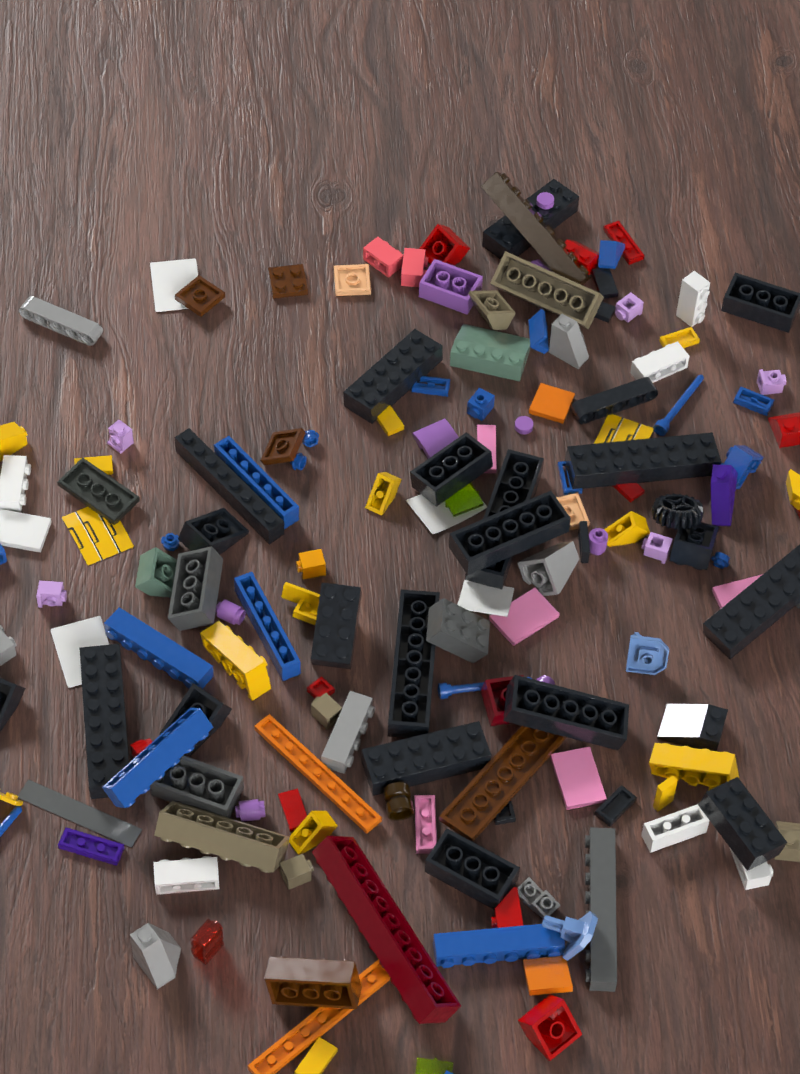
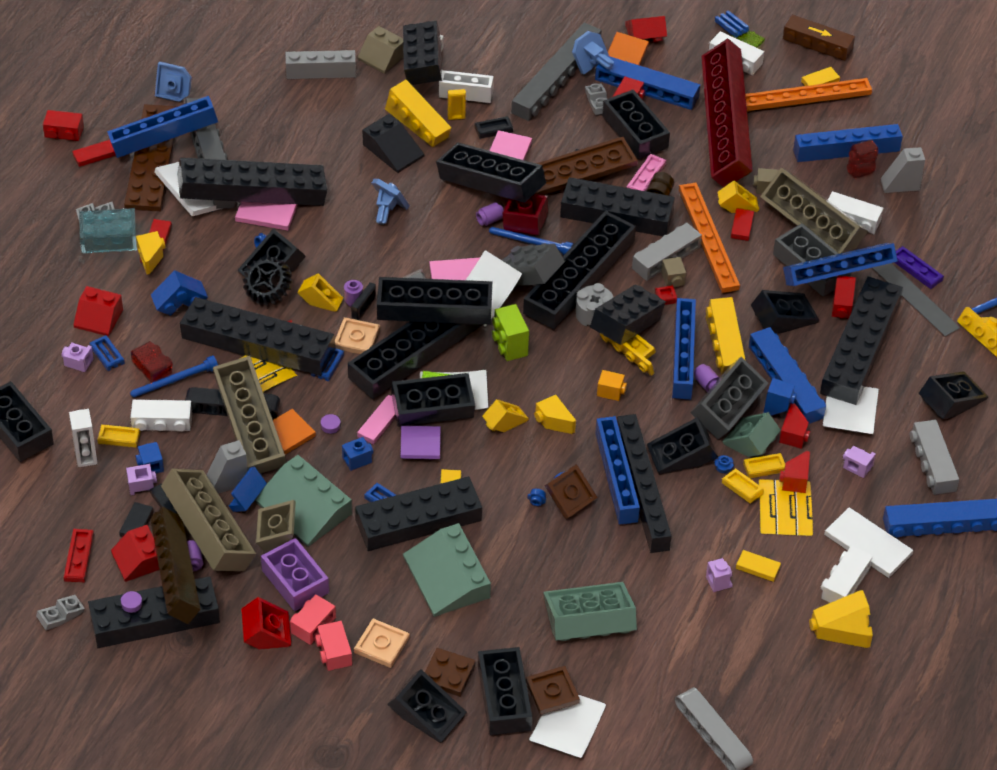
camera: 150 degrees left, 5 degrees down
pearl dark grey tile [57,458,140,525] -> none
medium lavender brick [235,799,265,822] -> none
reddish brown brick [264,956,362,1009] -> none
blue slope [598,240,626,269] -> none
lavender brick [641,532,673,564] -> none
dark purple slope [711,465,738,526] -> none
none -> light grey slope [36,595,85,630]
none -> clear red brick [131,341,173,383]
none -> blue brick [135,442,164,474]
none -> dark tan brick [213,356,286,474]
none -> black slope [387,669,467,743]
none -> sand green slope [403,523,491,617]
none -> black brick [478,647,532,735]
none -> lime brick [492,304,529,361]
none -> yellow slope [534,395,576,434]
none -> sand green slope [543,582,637,641]
none -> light grey brick [576,283,613,326]
none -> white brick [709,31,764,75]
none -> yellow tile [722,468,764,503]
none -> yellow tile [743,453,785,478]
none -> blue slope [763,378,797,416]
none -> red slope [779,403,811,449]
none -> red slope [779,451,810,493]
none -> blue brick [793,124,903,162]

